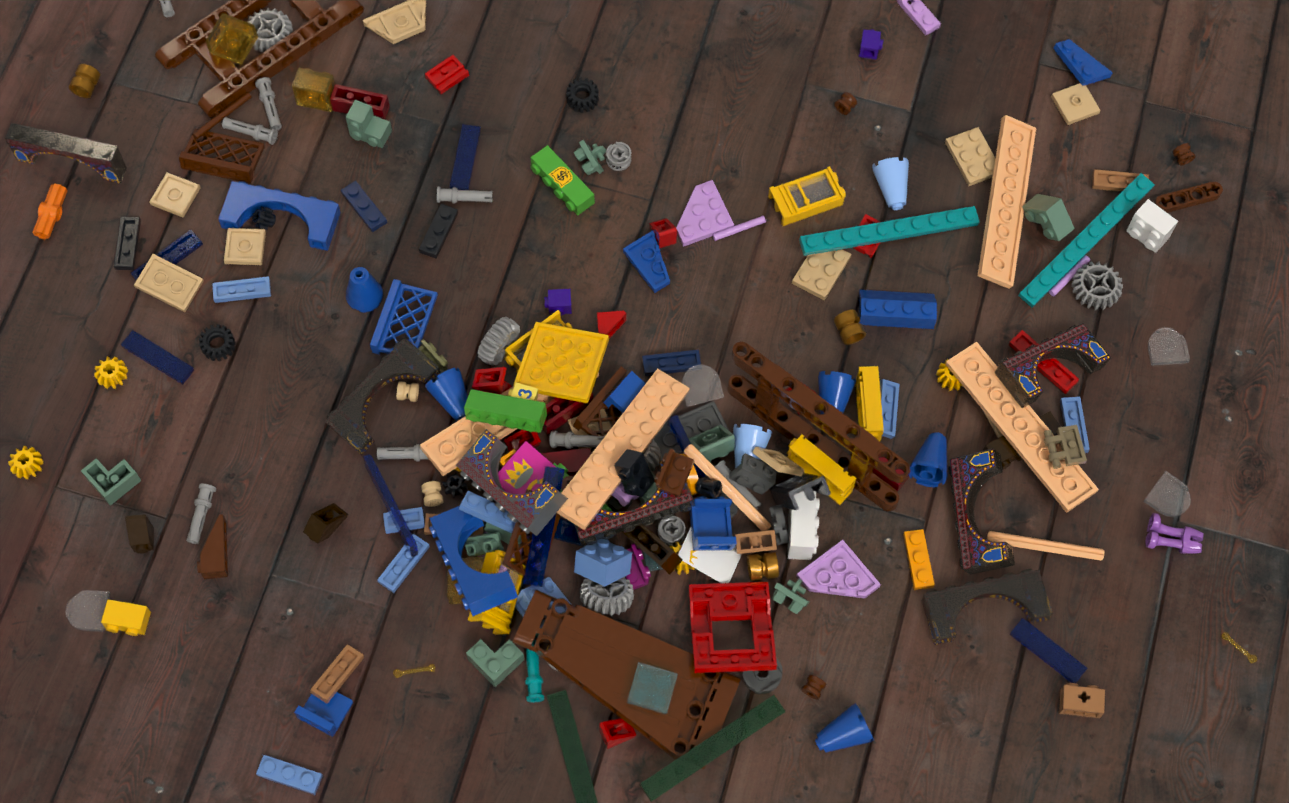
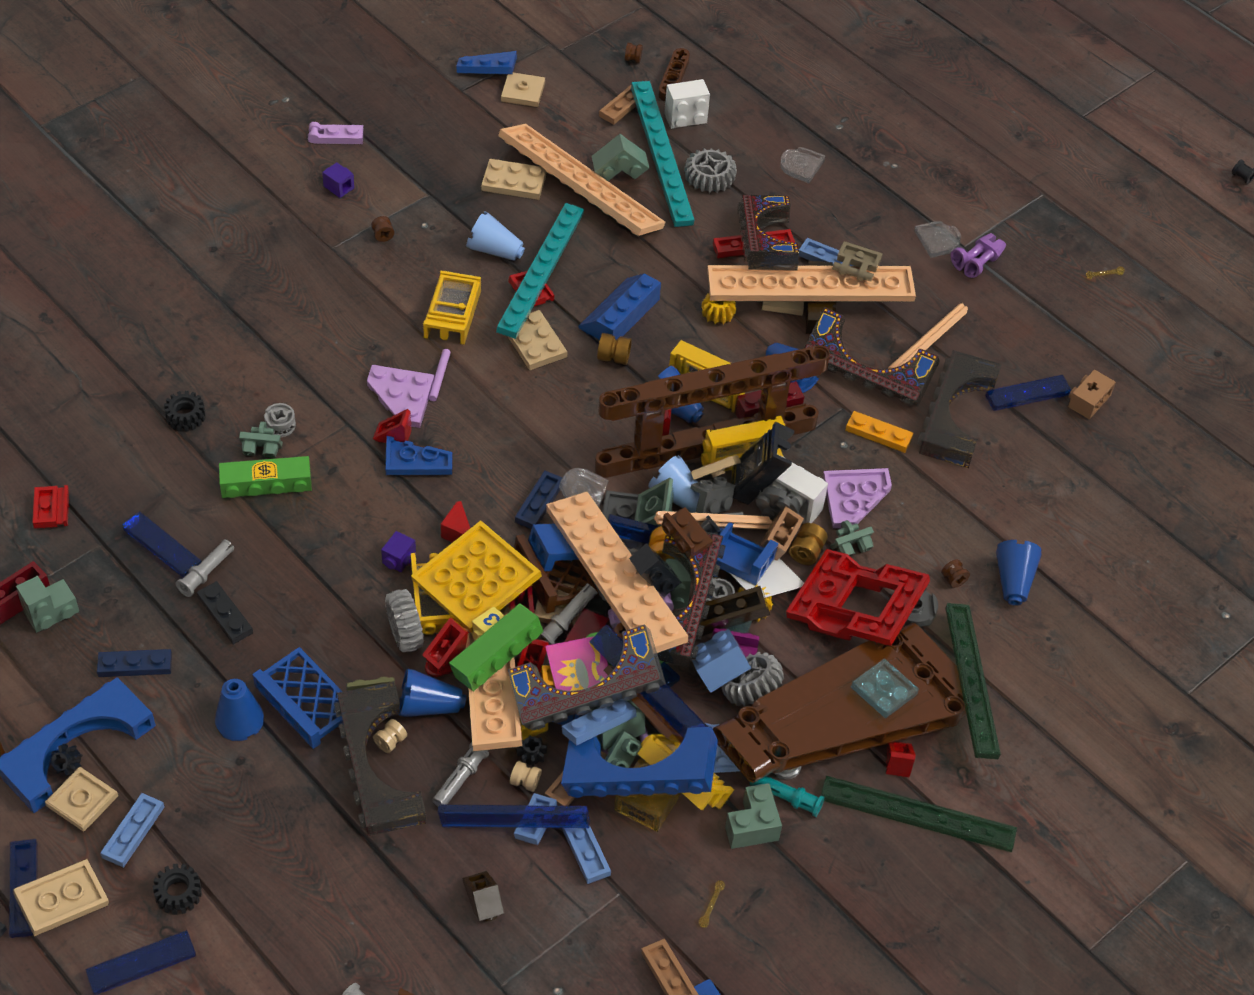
camera: 60 degrees left, 15 degrees down
lavender bar [1049,255,1090,297] -> none

